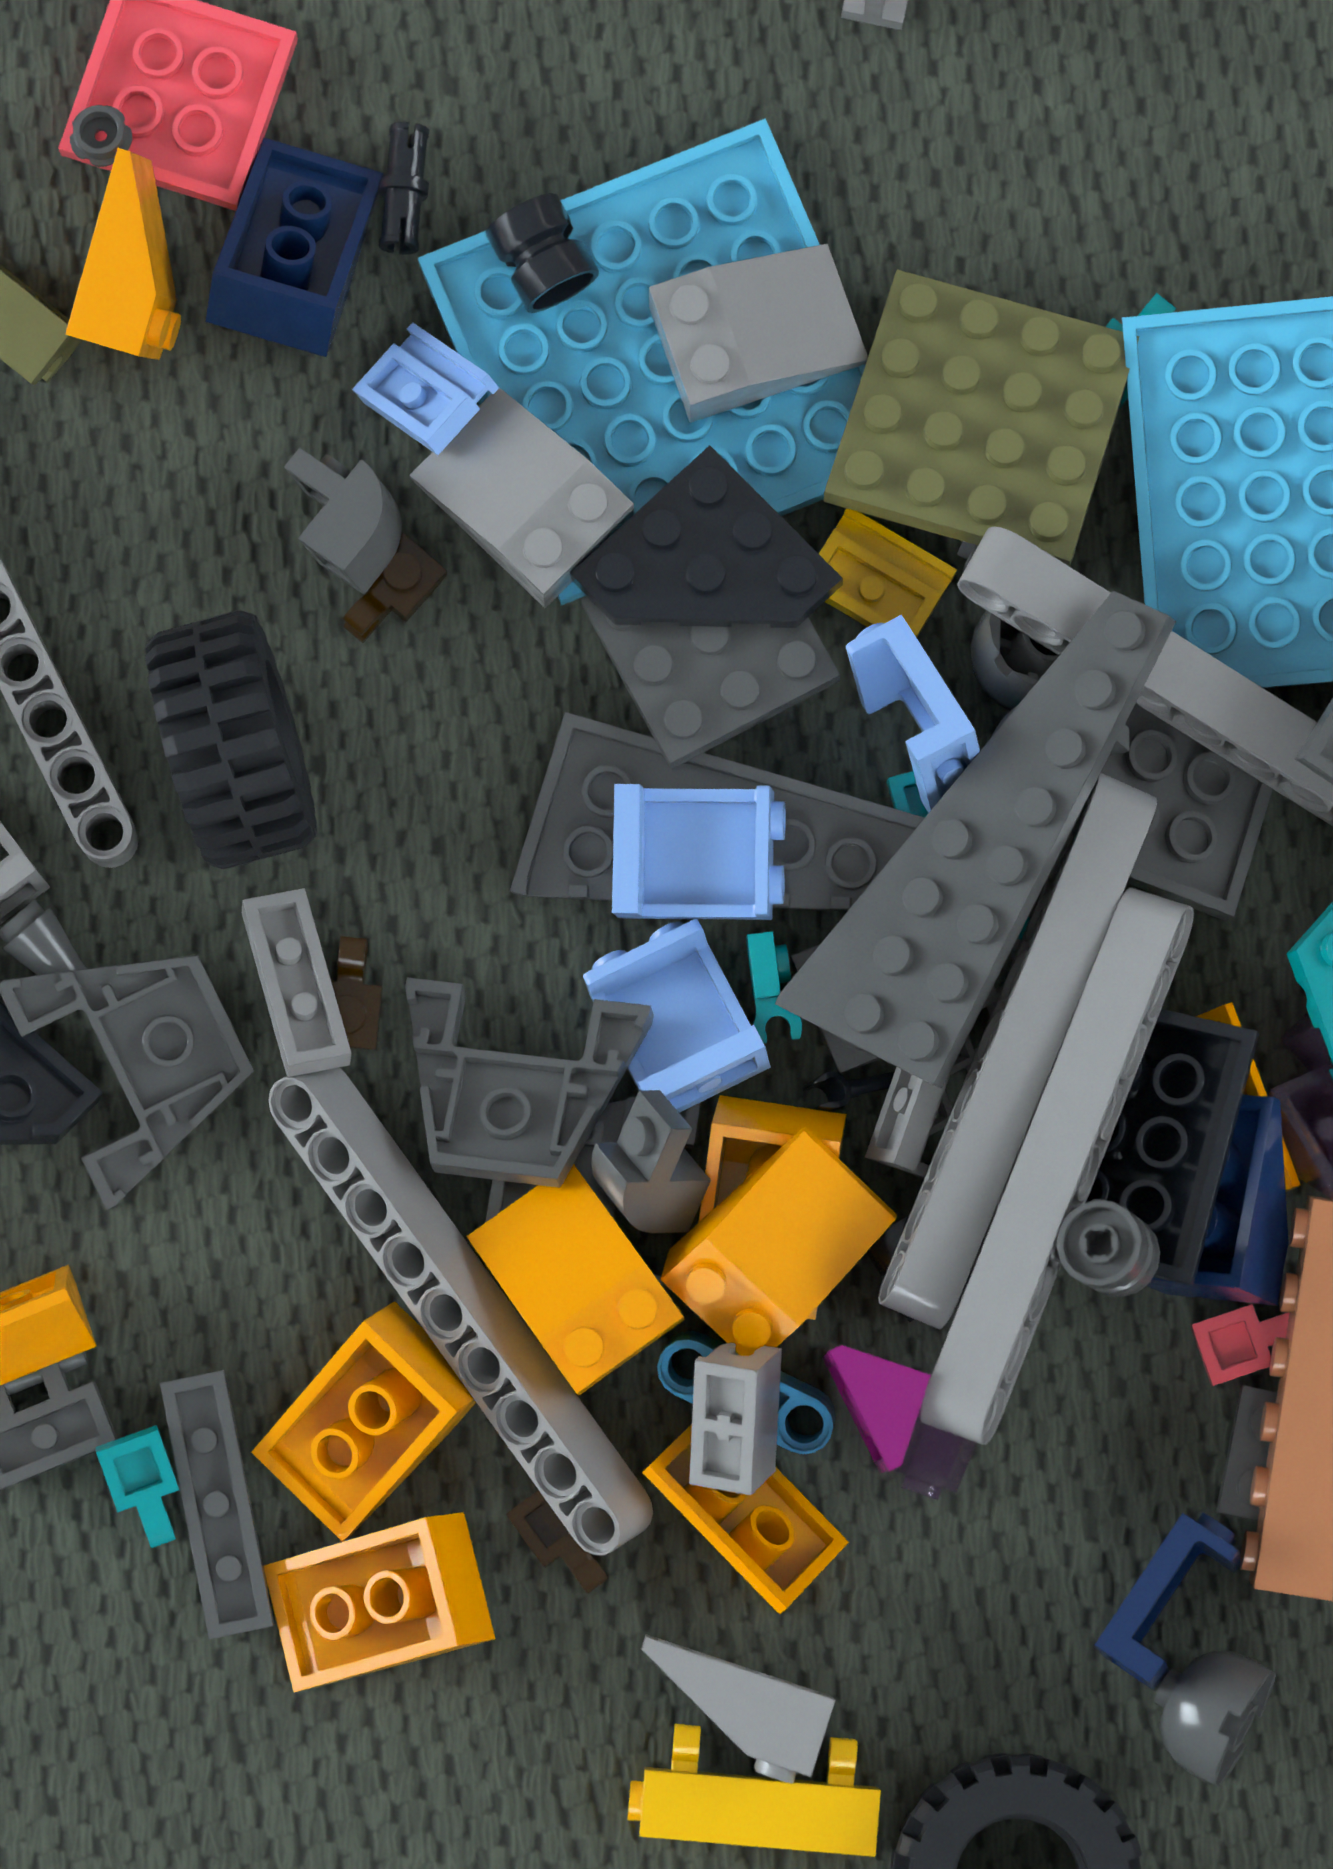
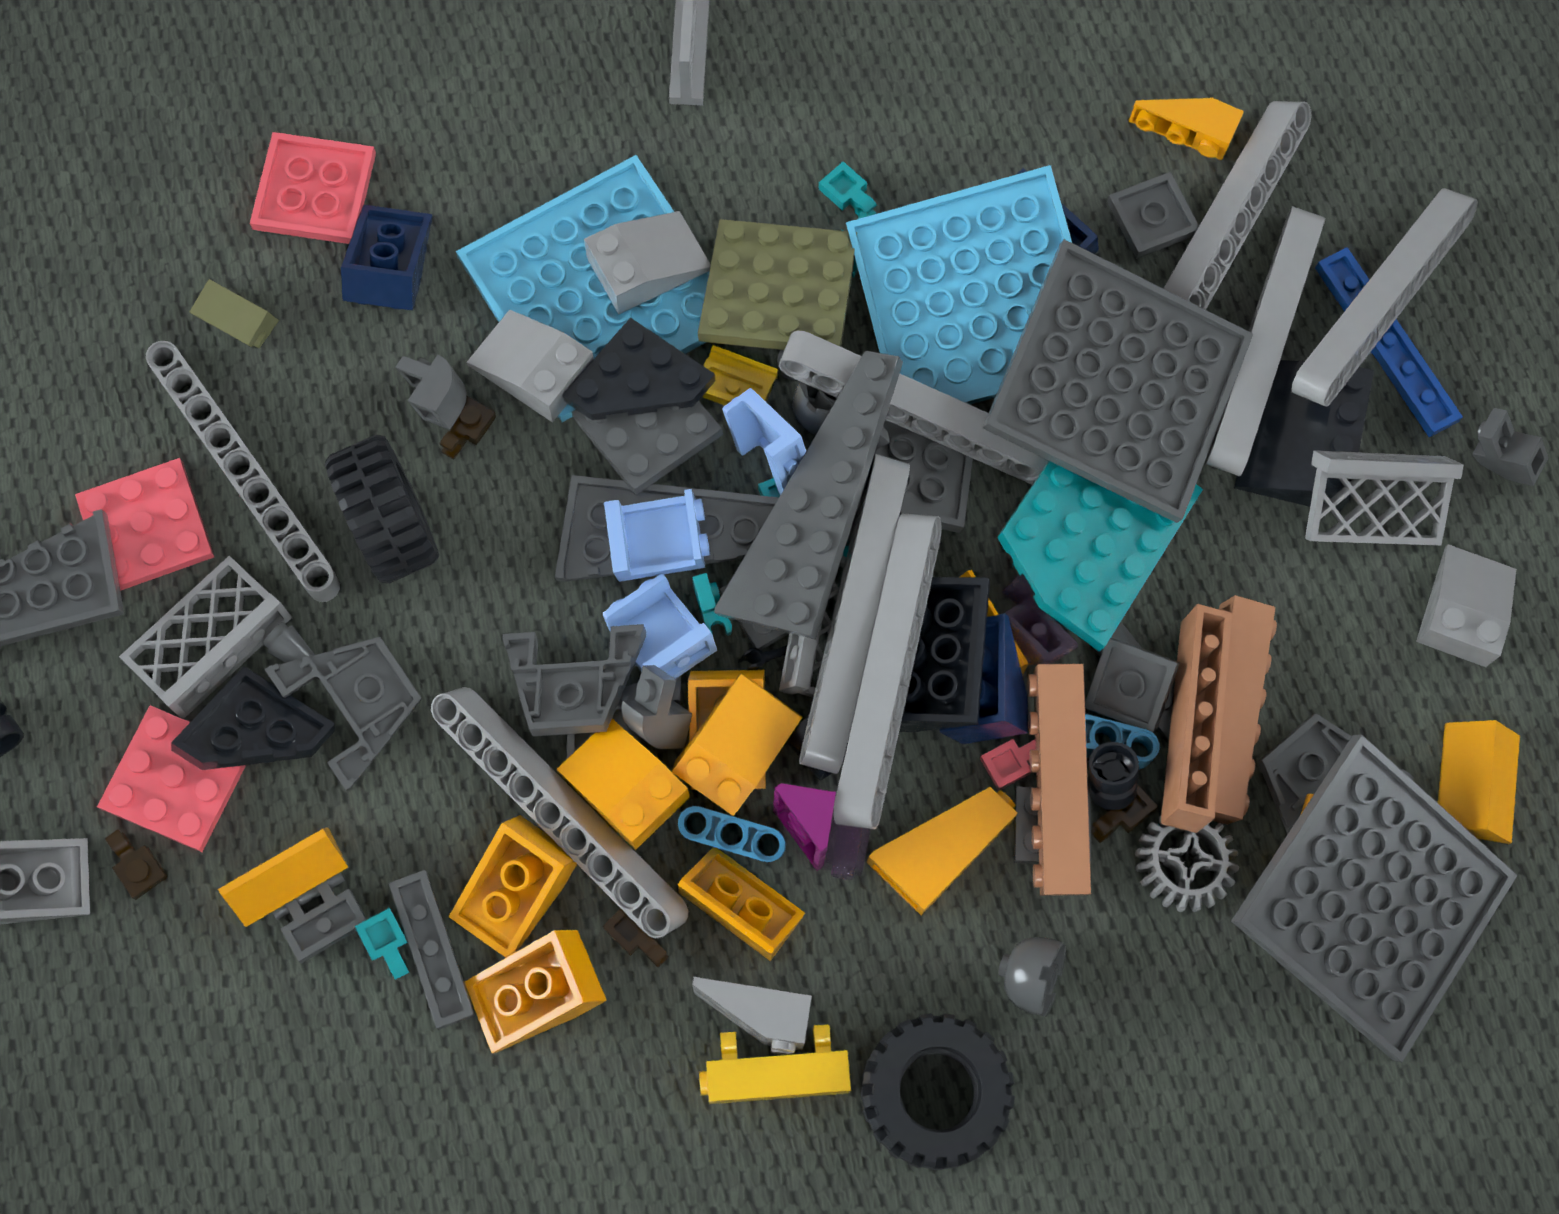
camera: 10 degrees left, 10 degrees down
light orange slope [65,148,181,360] -> none
dark grey plate [70,105,132,167] -> none
light grey plate [241,888,352,1078] -> none
dark brown plate [331,936,383,1051] -> none
light blue plate [352,323,499,455] -> none
black pin [379,122,429,255] -> none
black wheel [486,193,599,313] -> none
light grey hinge [689,1343,782,1495] -> none
dark grey wheel [1057,1200,1160,1298] -> none
dark blue panel [1095,1513,1241,1692] -> none
none -> teal plate [819,162,877,216]
none -> light orange slope [867,787,1018,915]

